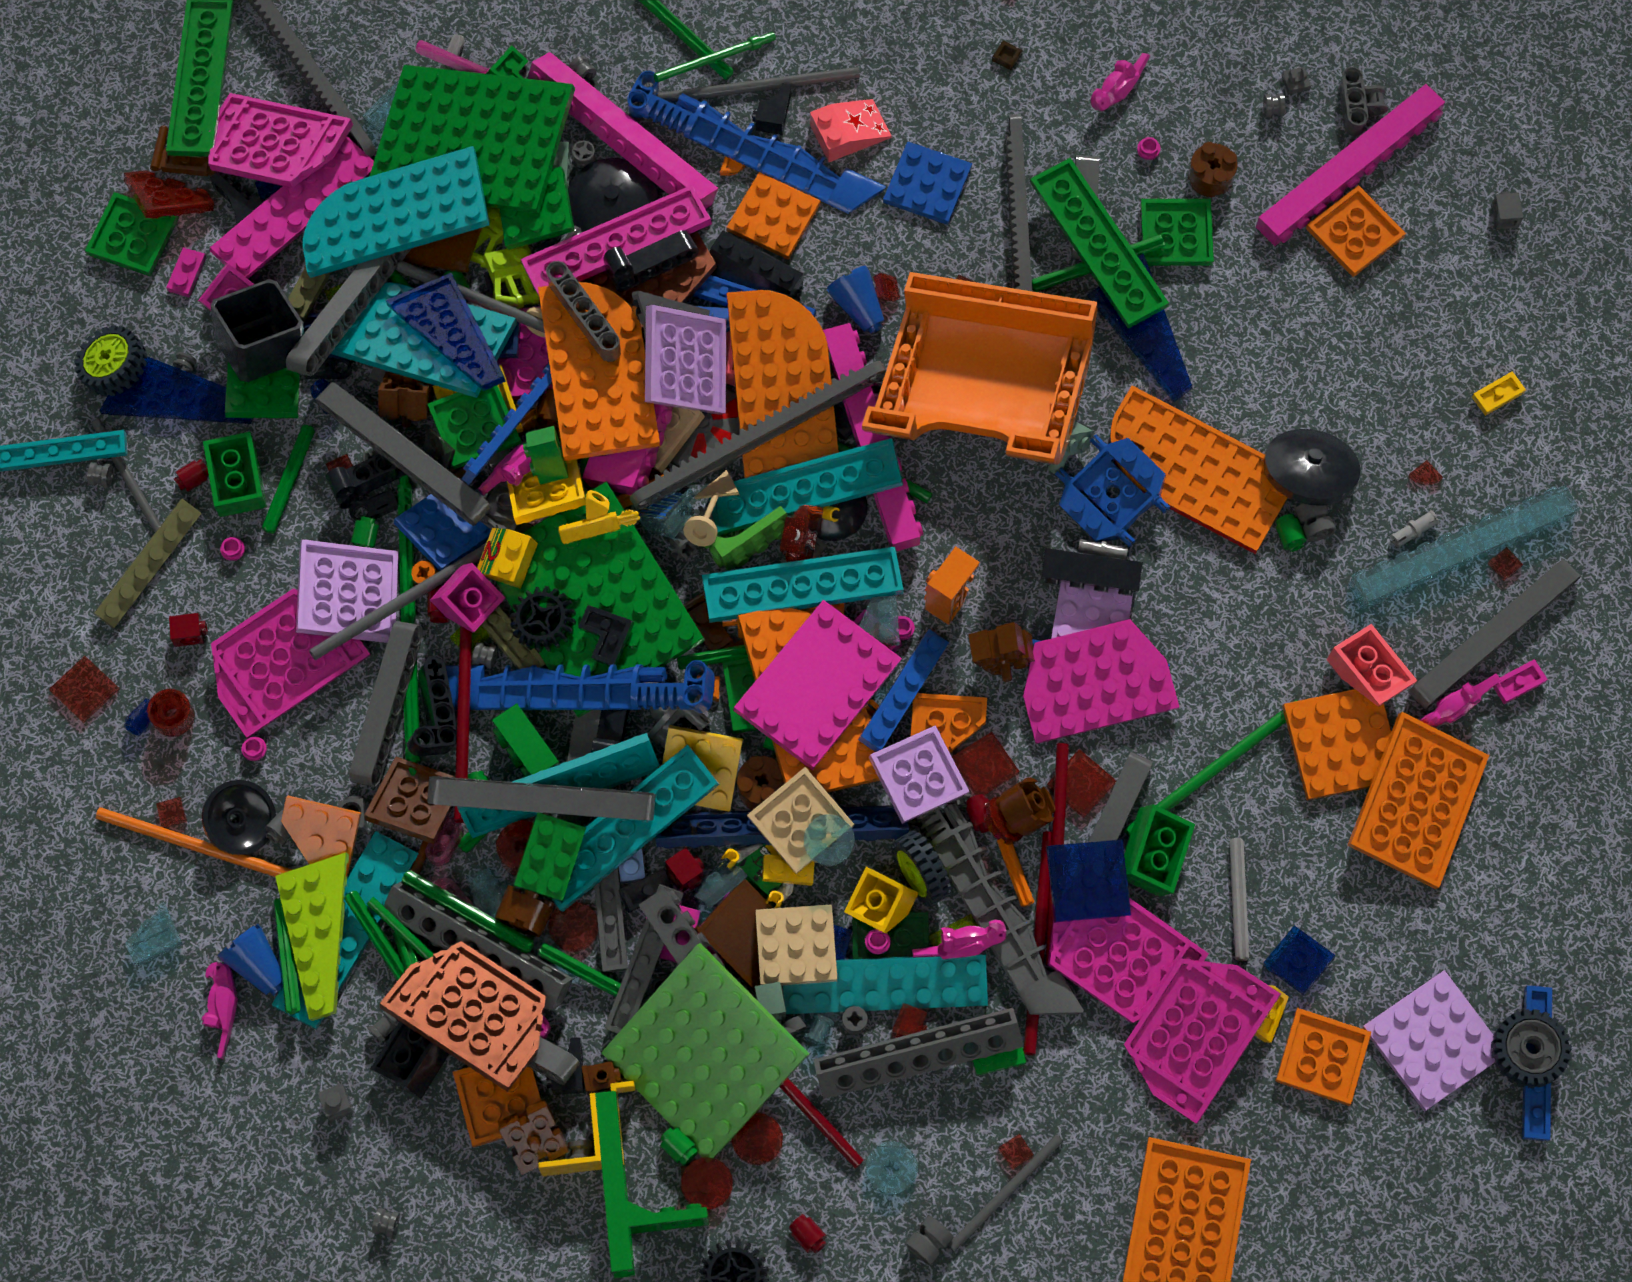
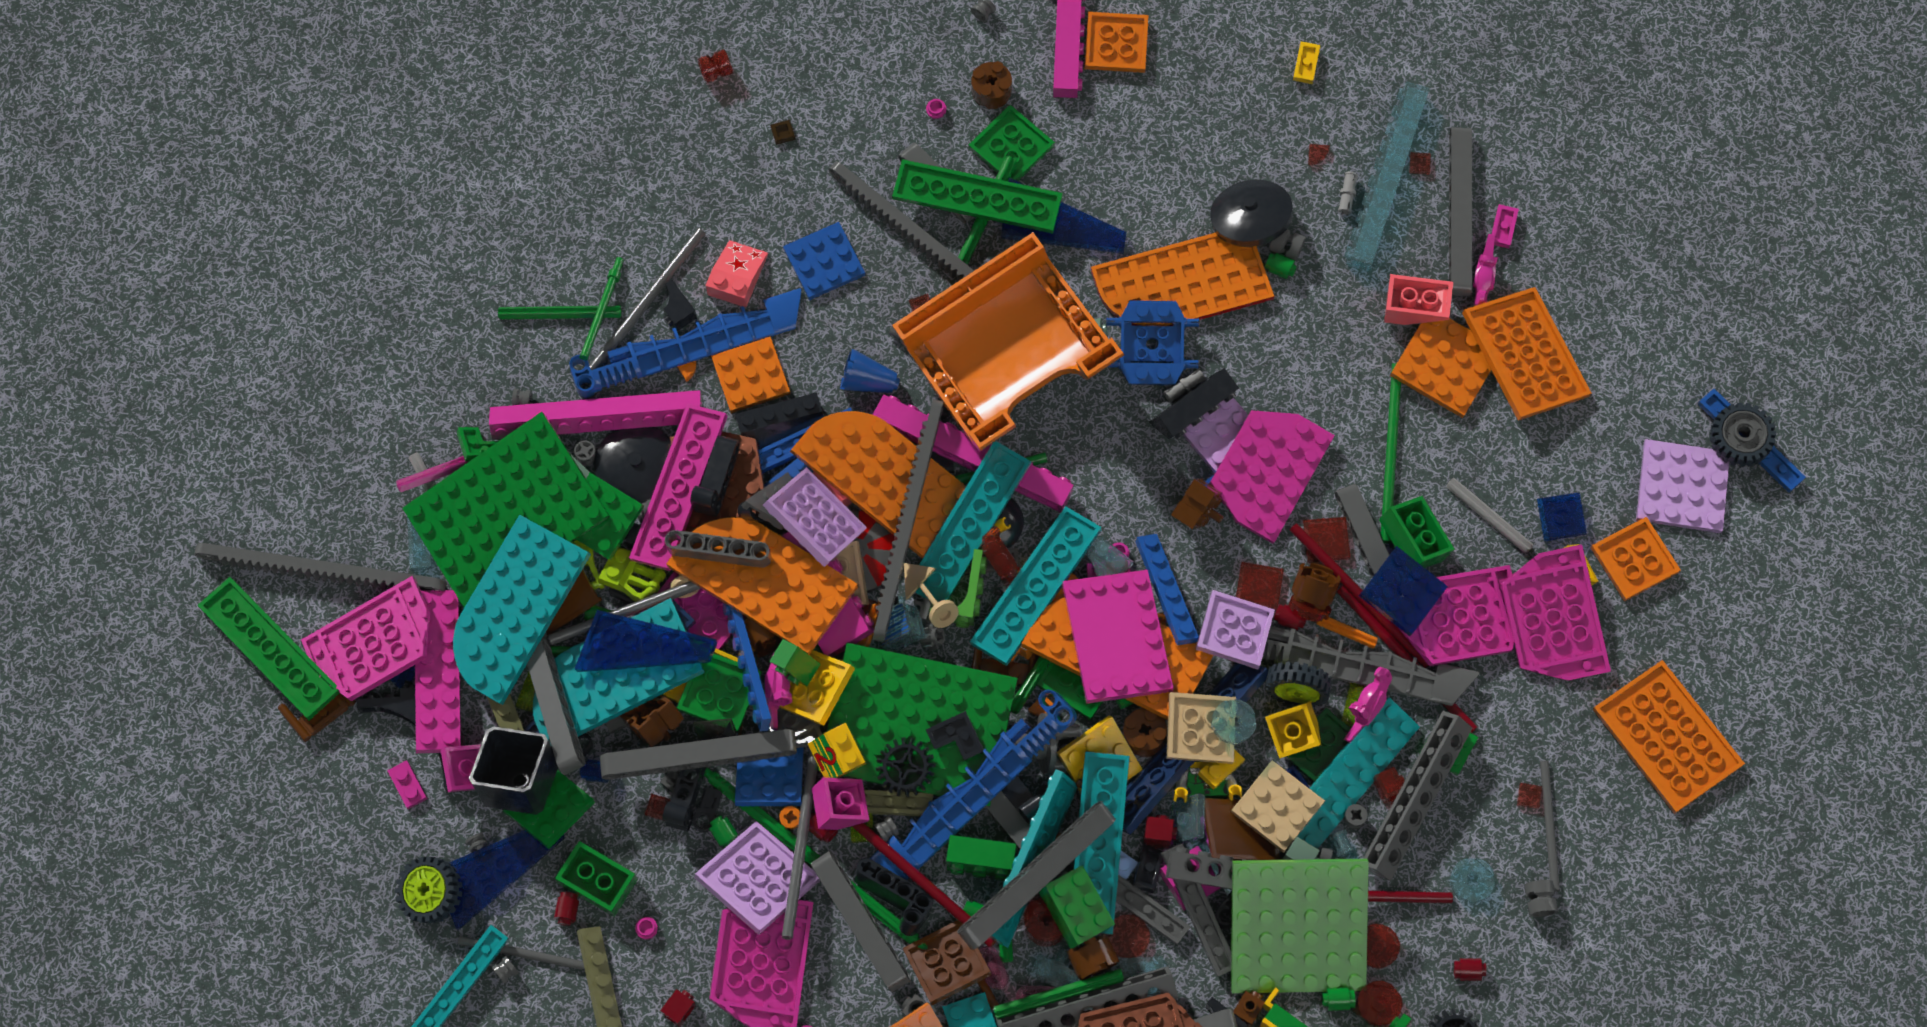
camera: 45 degrees left, 0 degrees up
green plate [85,192,179,277] -> none
clear red plate [124,170,214,219] -> none
green axle [262,424,315,534] -> none
green axle [538,943,621,997] -> none
yellow piece [558,490,640,544] -> none
dark pink plate [865,929,890,954] -> none
clear red plate [874,273,900,302] -> none
orange plate [911,693,987,753] -> none
orange wedge [924,546,980,625] -> none
dark pink animal [1091,53,1150,111] -> none

